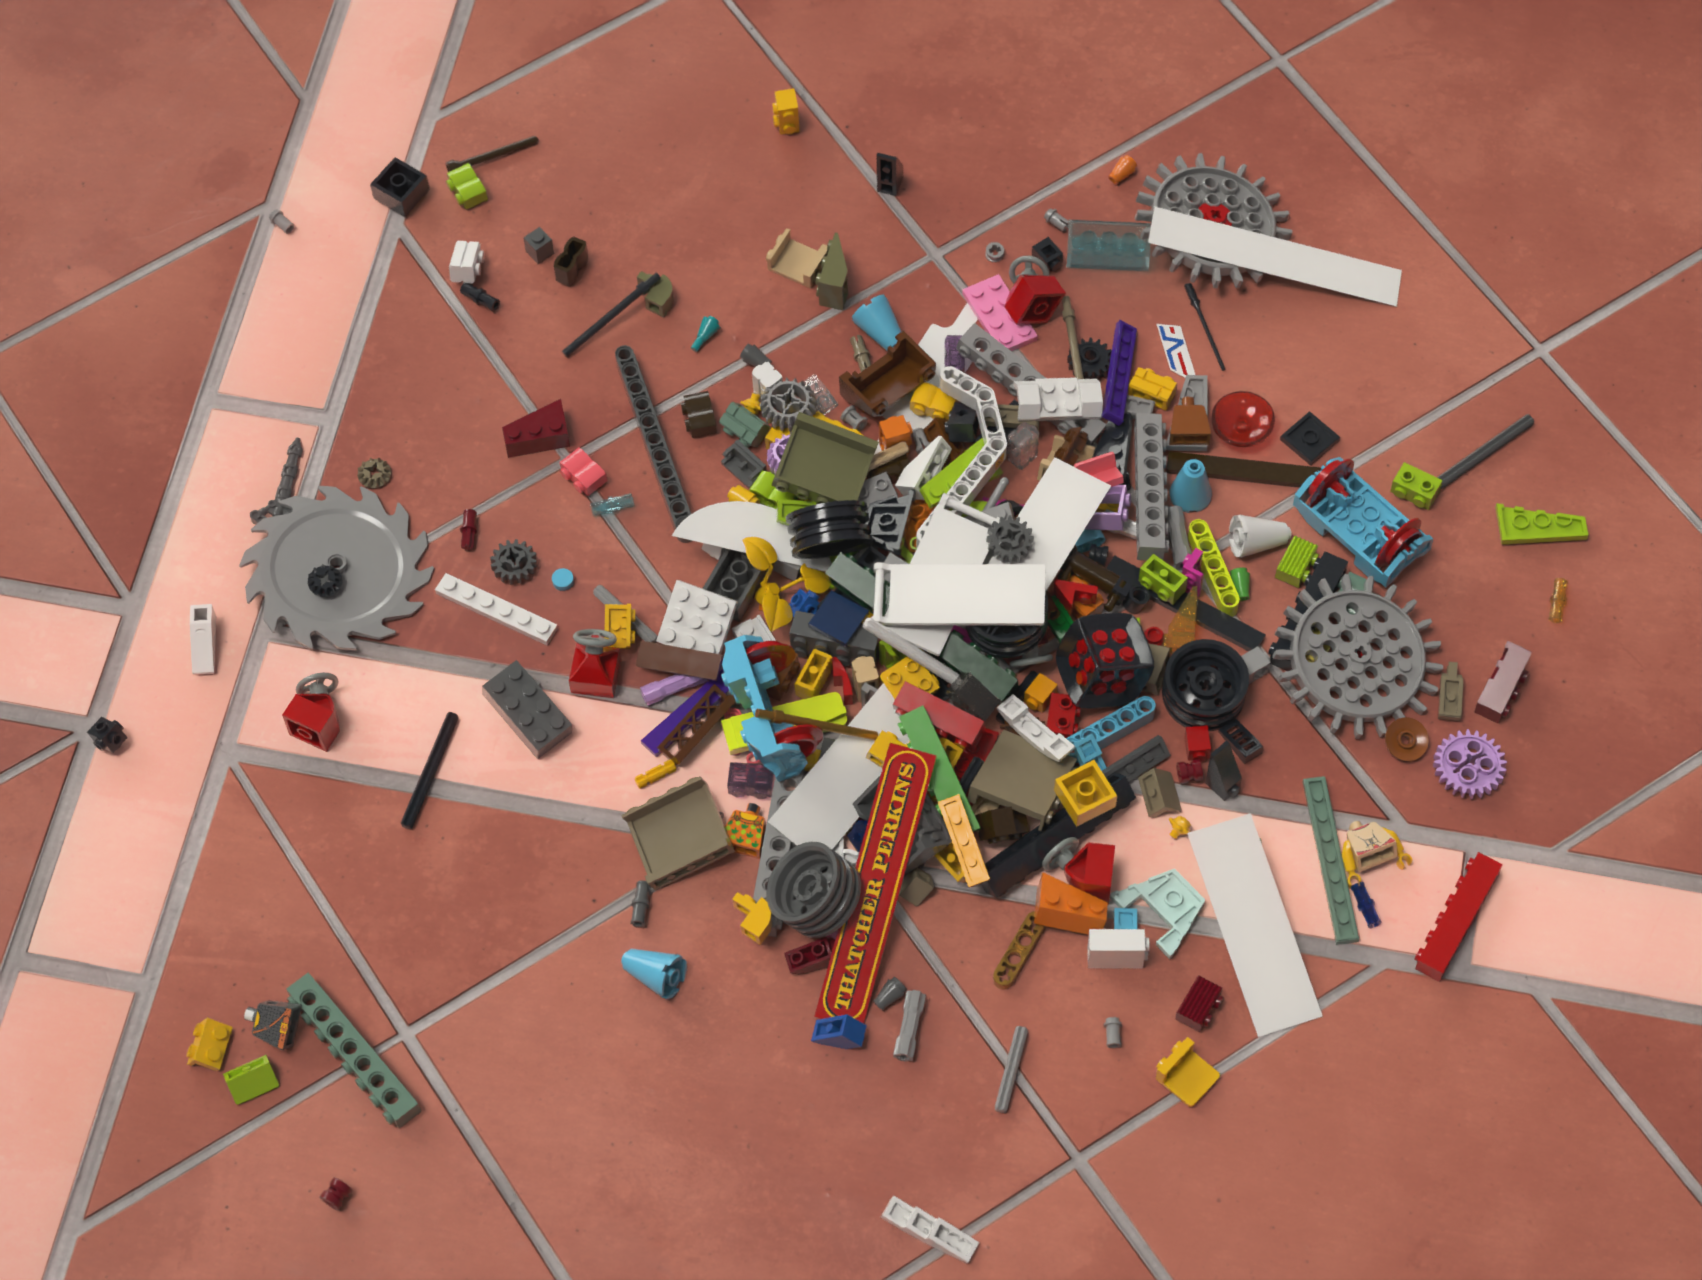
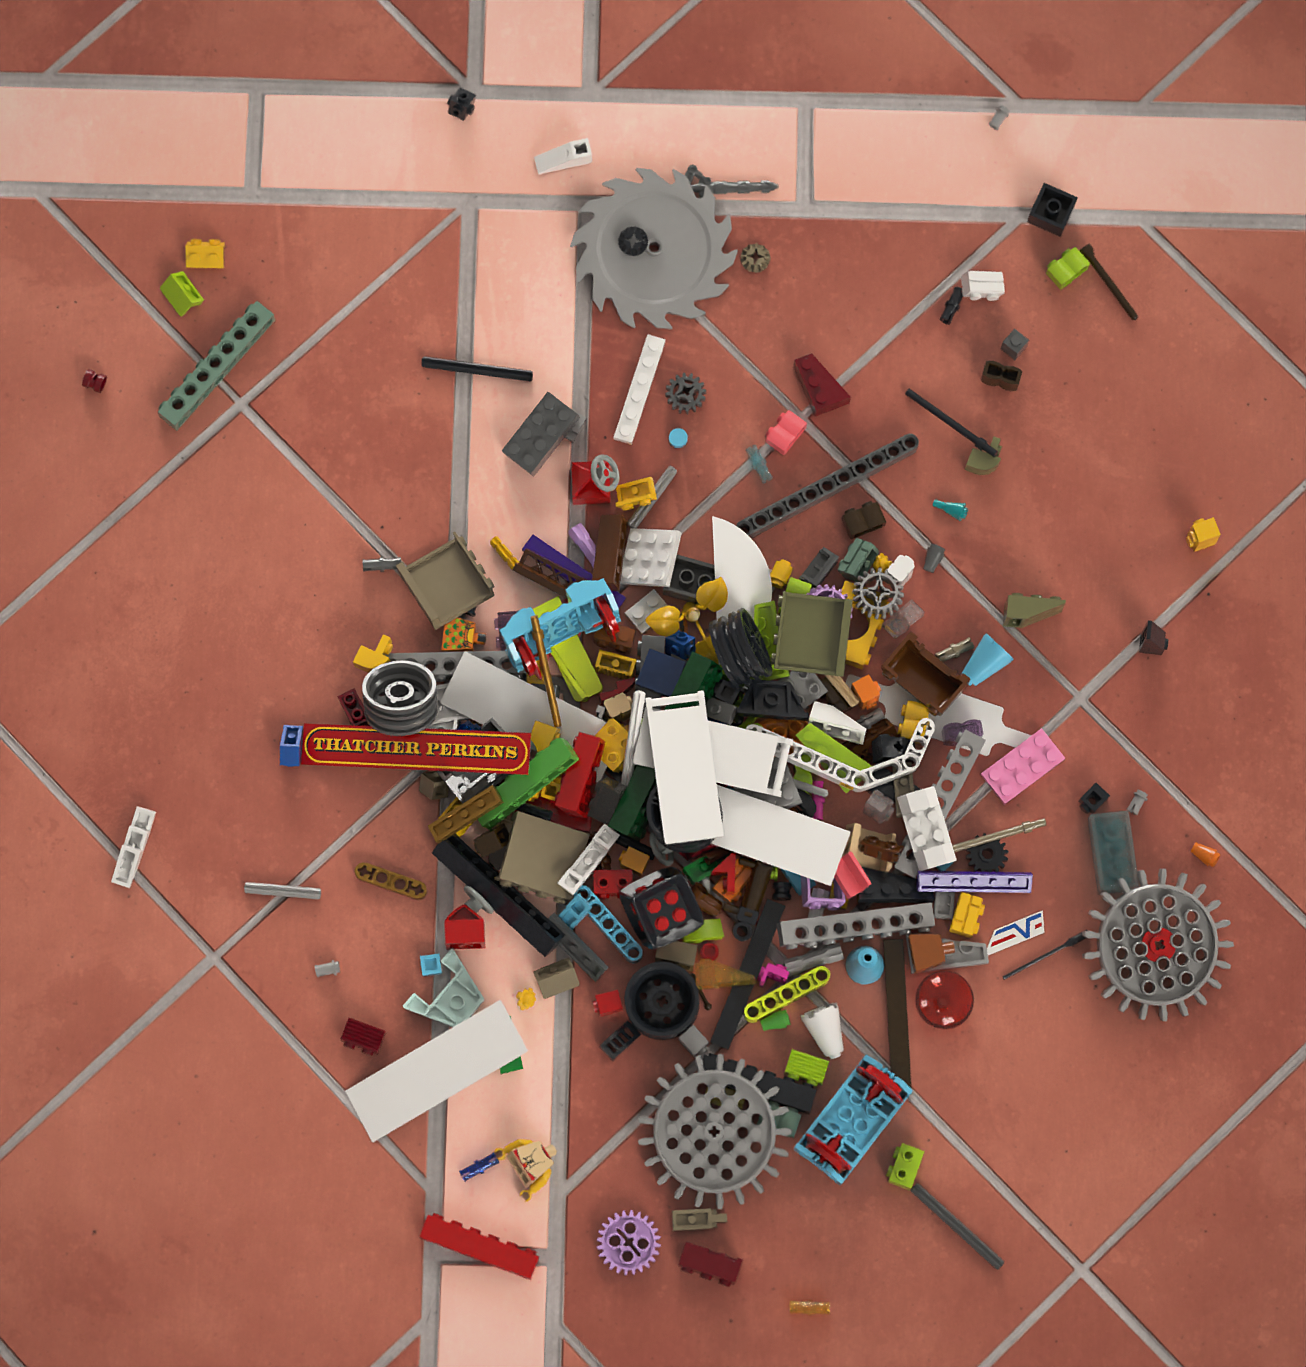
camera: 75 degrees right, 15 degrees up
dark grey torso [244,1000,302,1050] -> none
red piece [282,672,340,752] -> none
dark red axle [460,509,477,551] -> none
medium azure cone [621,949,687,999] -> none
tan panel [766,228,828,289] -> none
light grey bush [840,405,868,432] -> none
dark grey cone [873,977,907,1011] -> none
light grey axle [893,990,926,1062] -> none
light grey bush [985,242,1004,262] -> none
dark grey gear [986,515,1034,563] -> none
red piece [1004,256,1066,324] -> none
orange wedge [1034,872,1108,935] -> none
yellow brick [1054,760,1117,827] -> none
white brick [1087,929,1149,969] -> none
lime brick [1139,554,1188,605] -> none
white sticker [1148,207,1402,307] -> none
yellow bracket [1156,1037,1220,1107] -> none
dark red wheel [1176,759,1203,784] -> none
black slope [1205,740,1242,801] -> none
black tile [1280,411,1340,466] -> none
sand green tile [1302,776,1359,945] -> none
dark orange dish [1385,717,1429,761] -> none
lime wing [1495,503,1588,545] -> none

